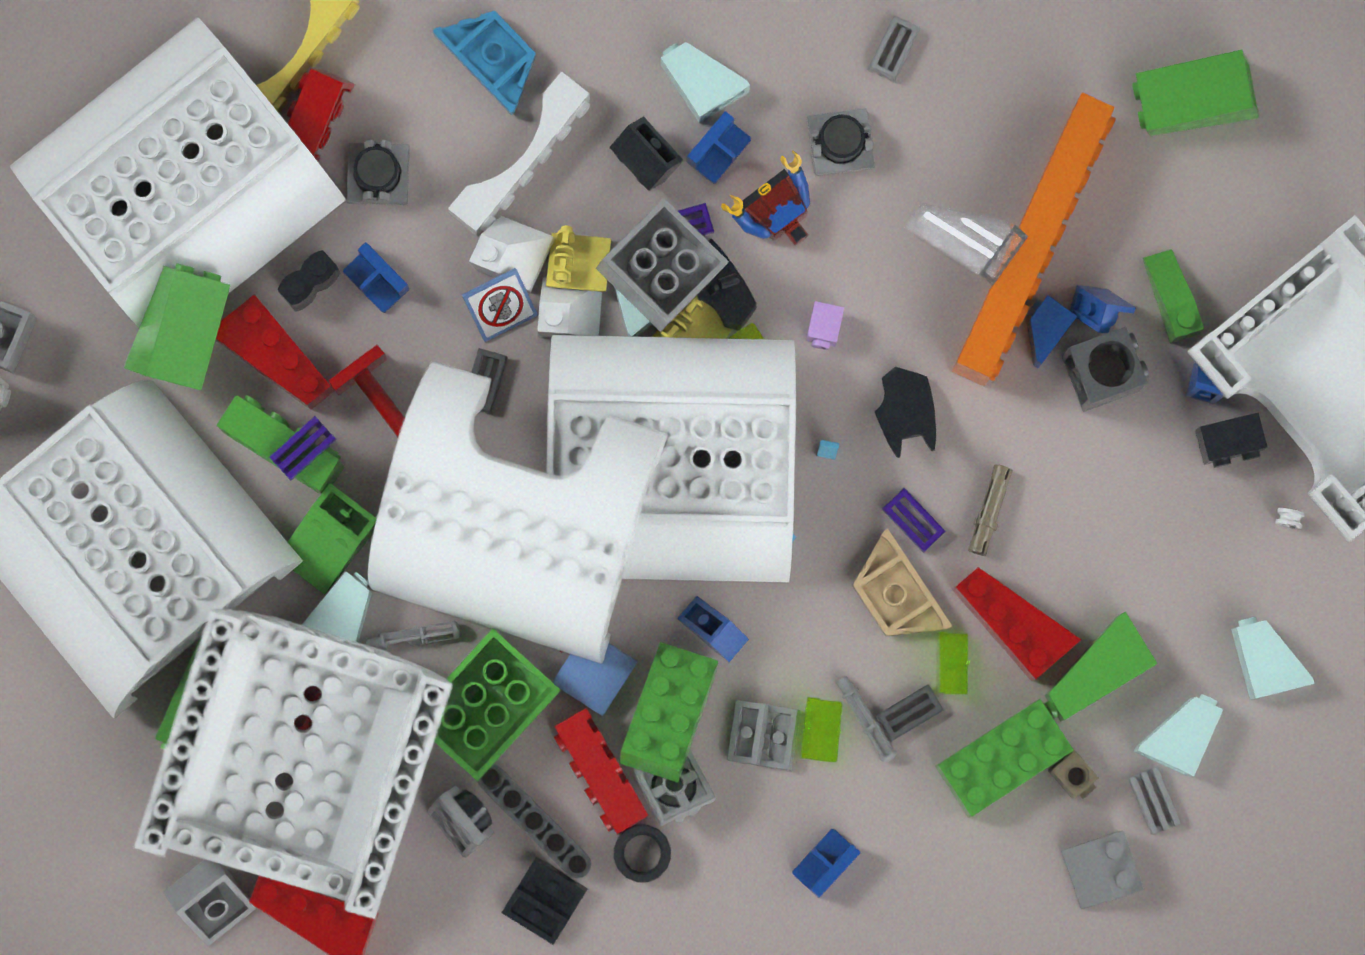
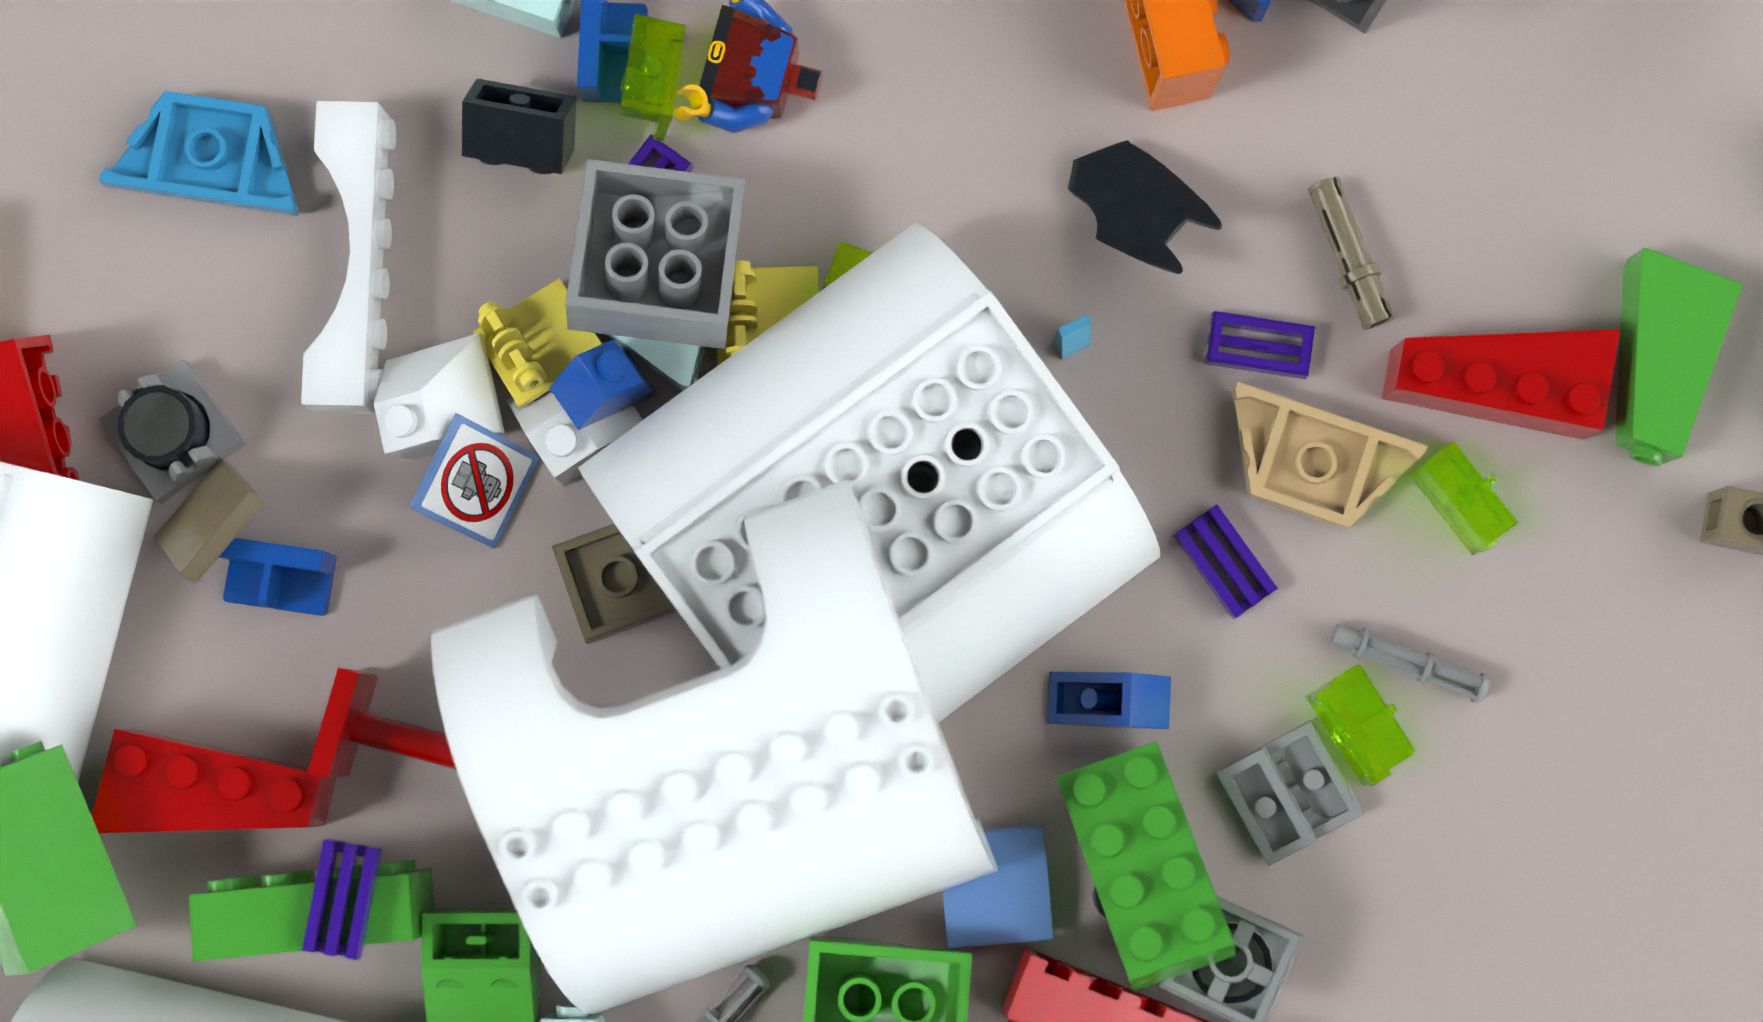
camera: 30 degrees left, 0 degrees up
black brick [278,250,340,312] -> none
dark grey tile [471,348,508,415] -> none
black shield [697,239,757,331] -> none
blue panel [792,829,861,898] -> none
lavender brick [806,301,844,350] -> none
dark grey tile [876,684,944,741] -> none
bright green brick [935,699,1074,817] -> none
none -> dark tan tile [154,458,264,583]
none -> blue slope [549,340,656,430]
none -> dark tan tile [552,523,678,644]
none -> clear neon green panel [619,14,686,142]
none -> dark purple tile [1173,504,1278,619]

